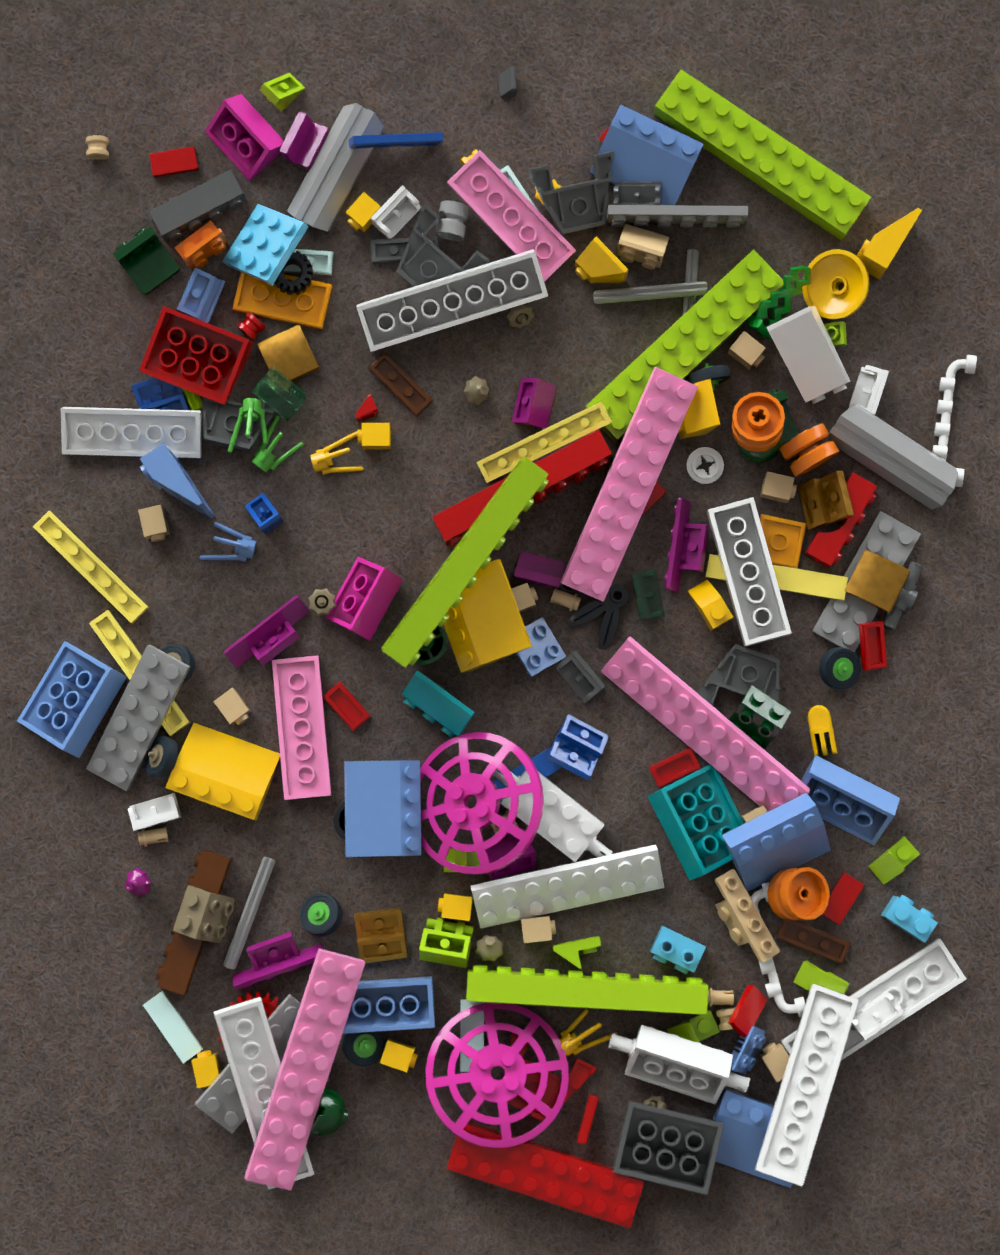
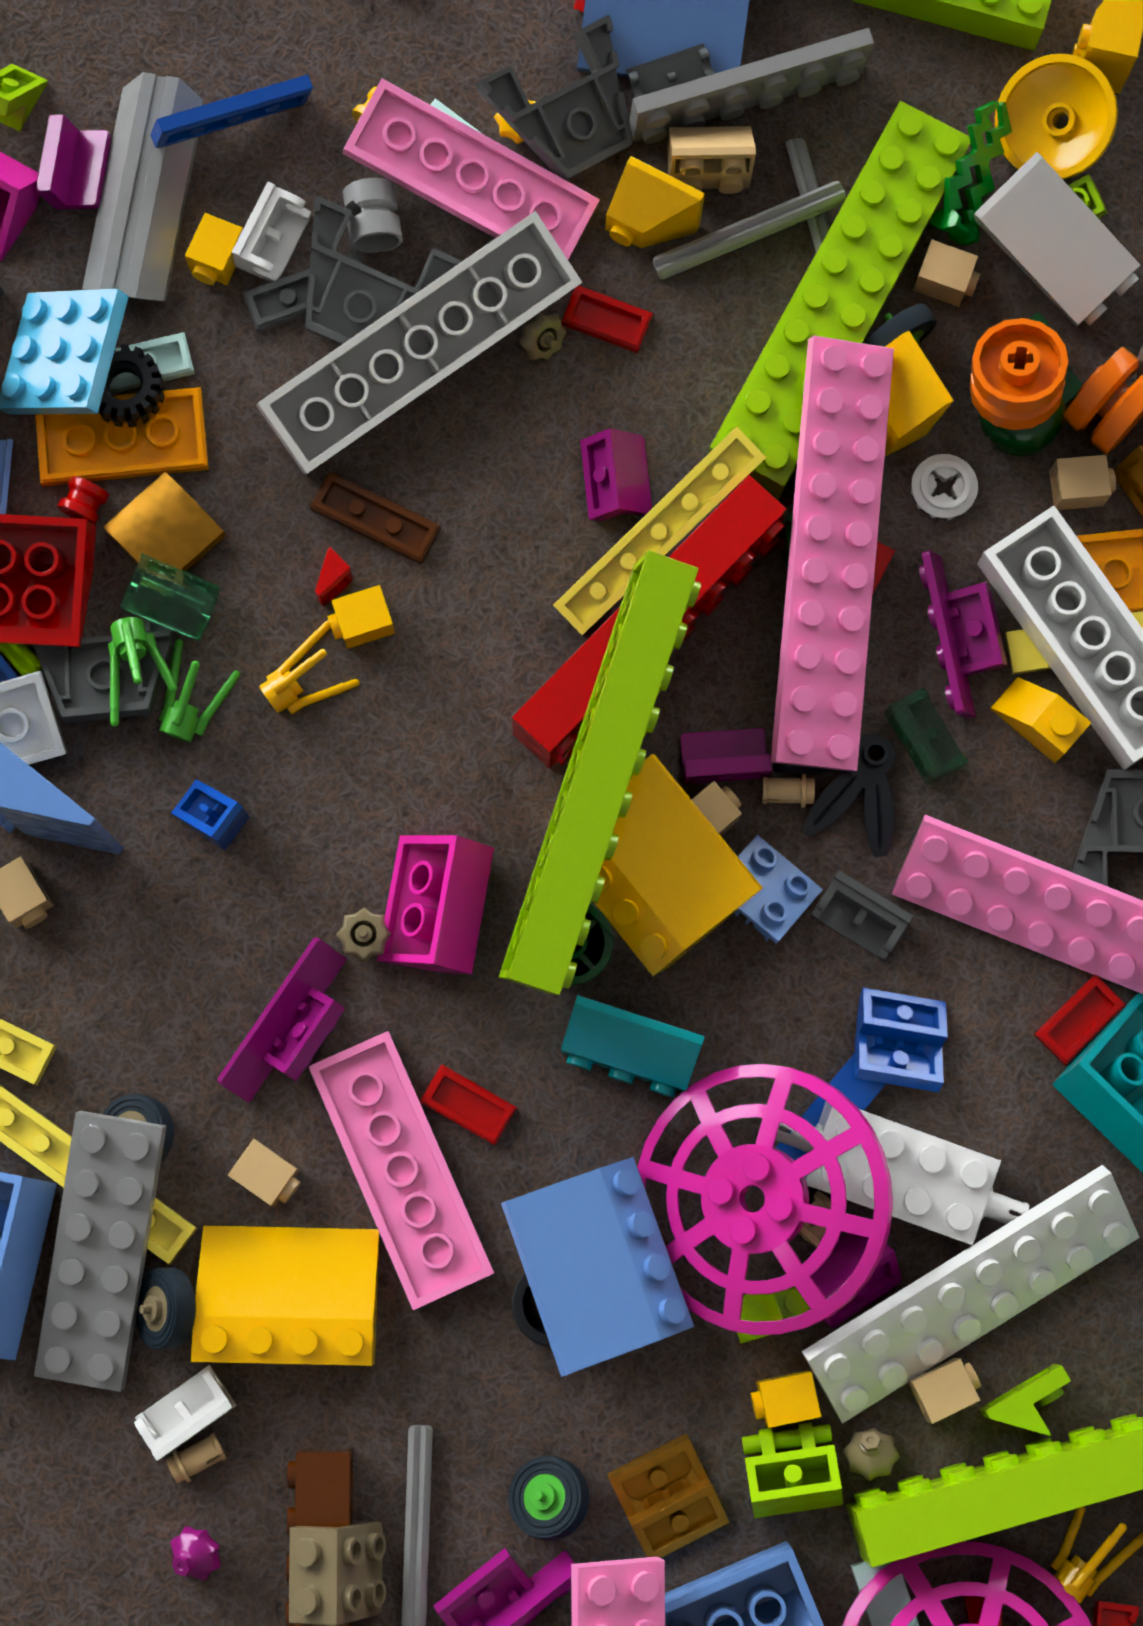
camera: 25 degrees left, 5 degrees down
medium blue plant [199,522,257,562] -> none
dark tan piece [463,376,490,405] -> none
none -> red tile [561,285,653,353]

